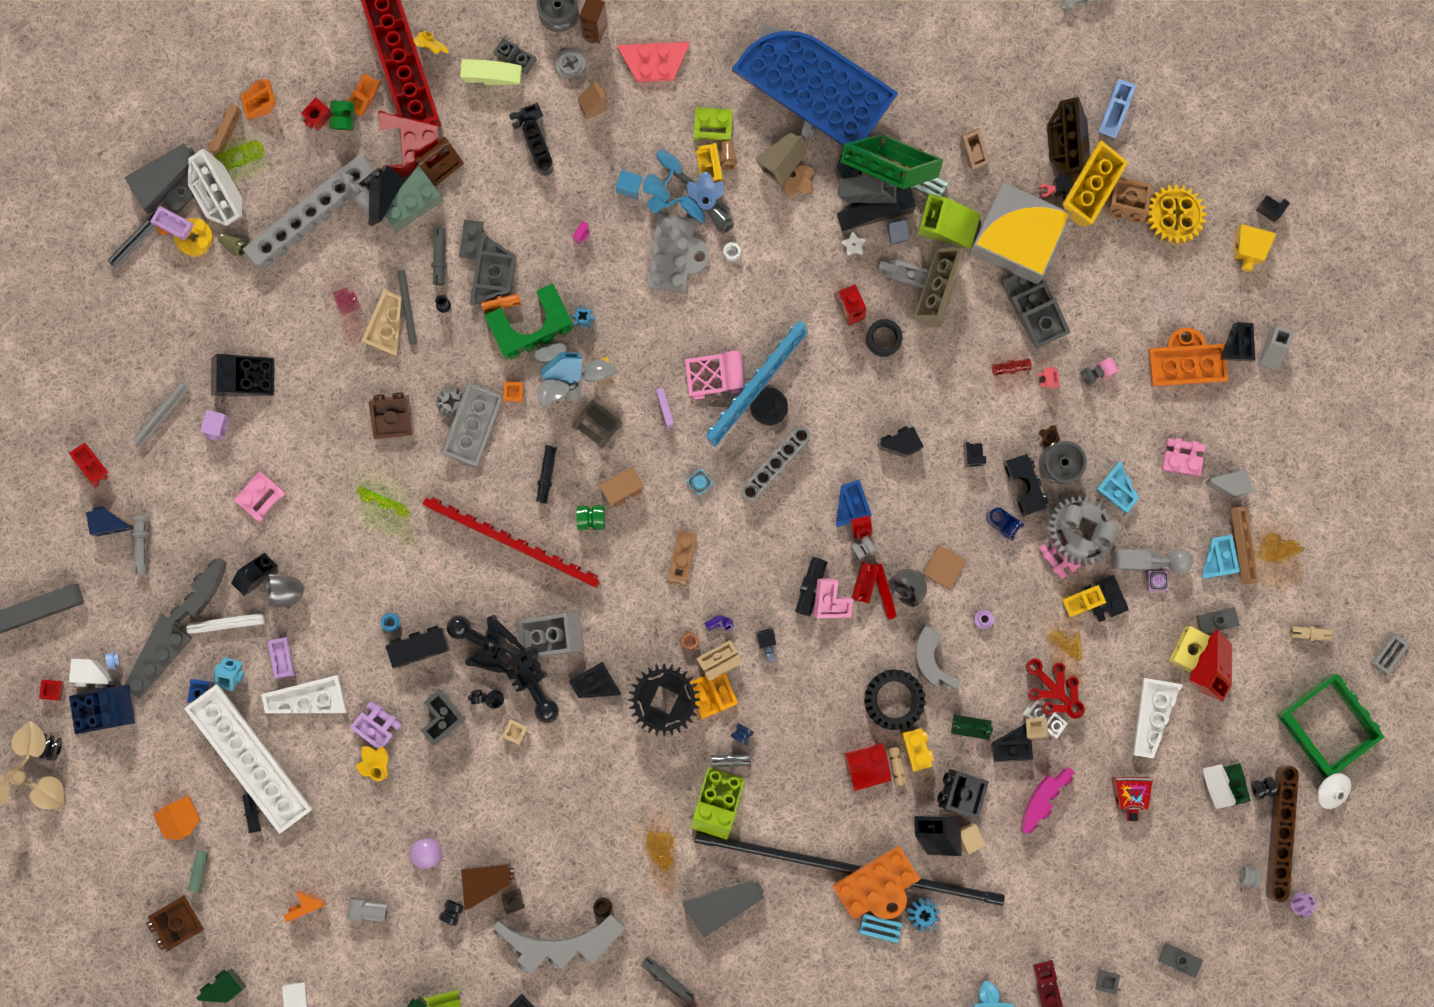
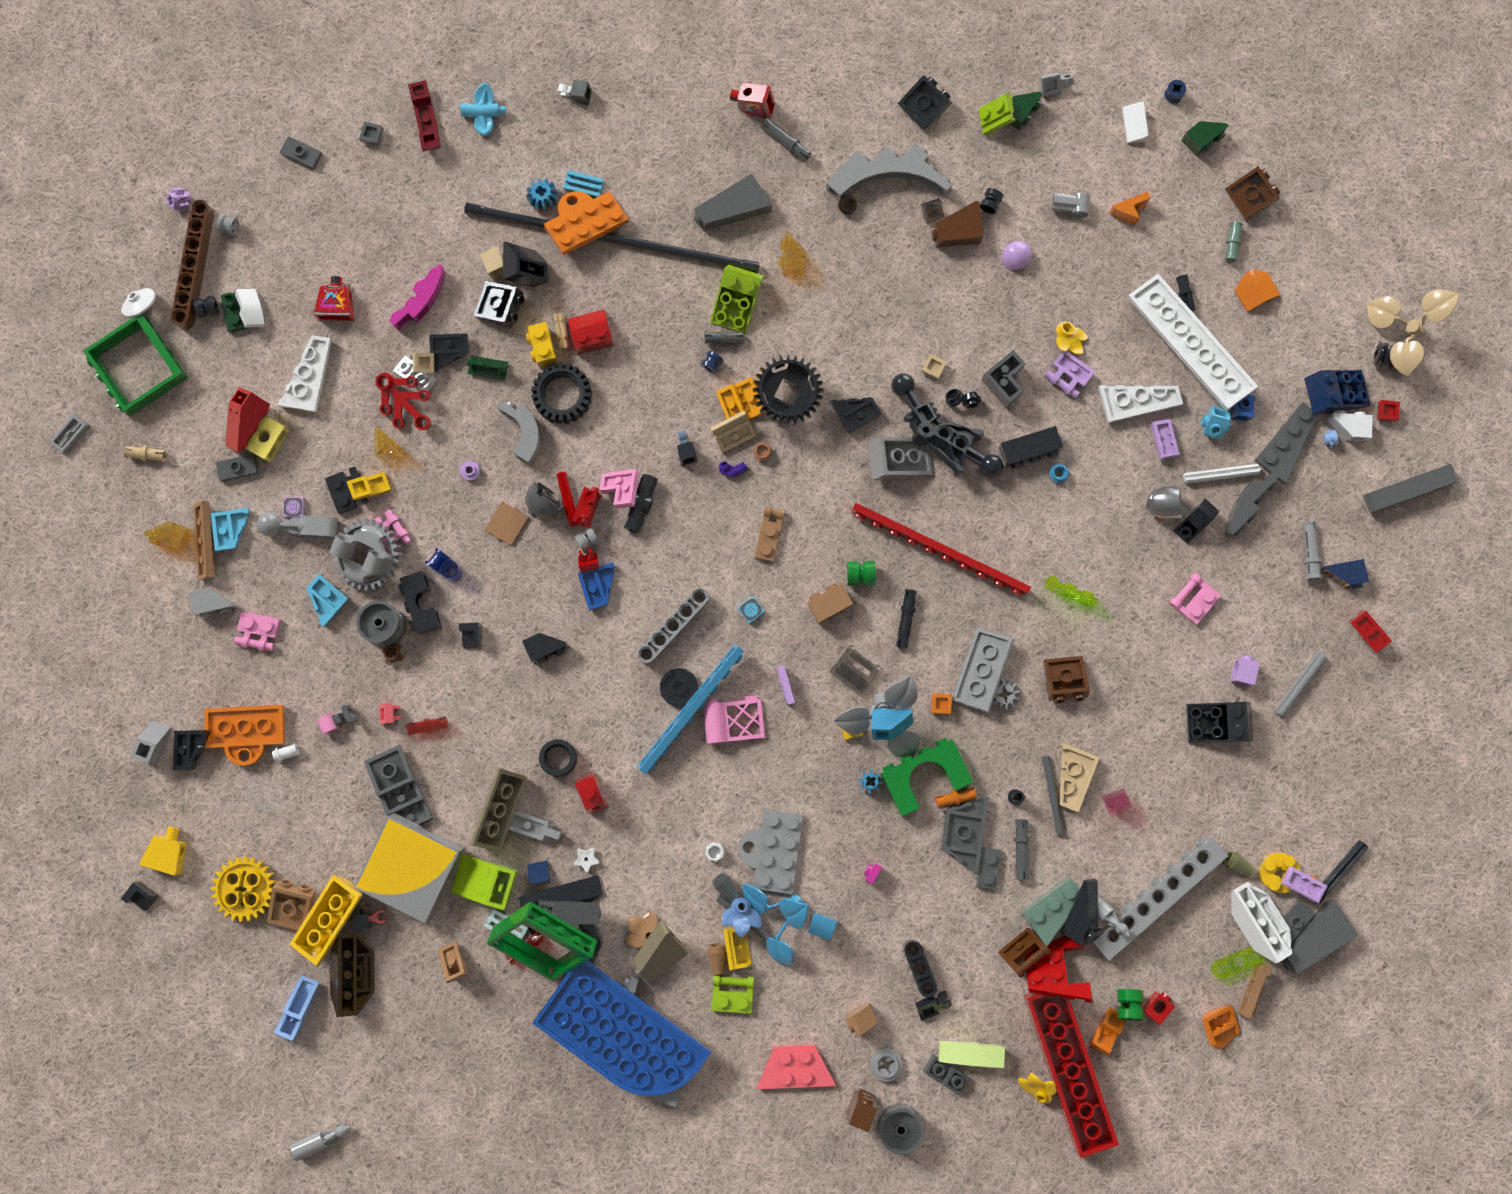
camera: 170 degrees left, 0 degrees up
none -> white pin [272,743,299,763]

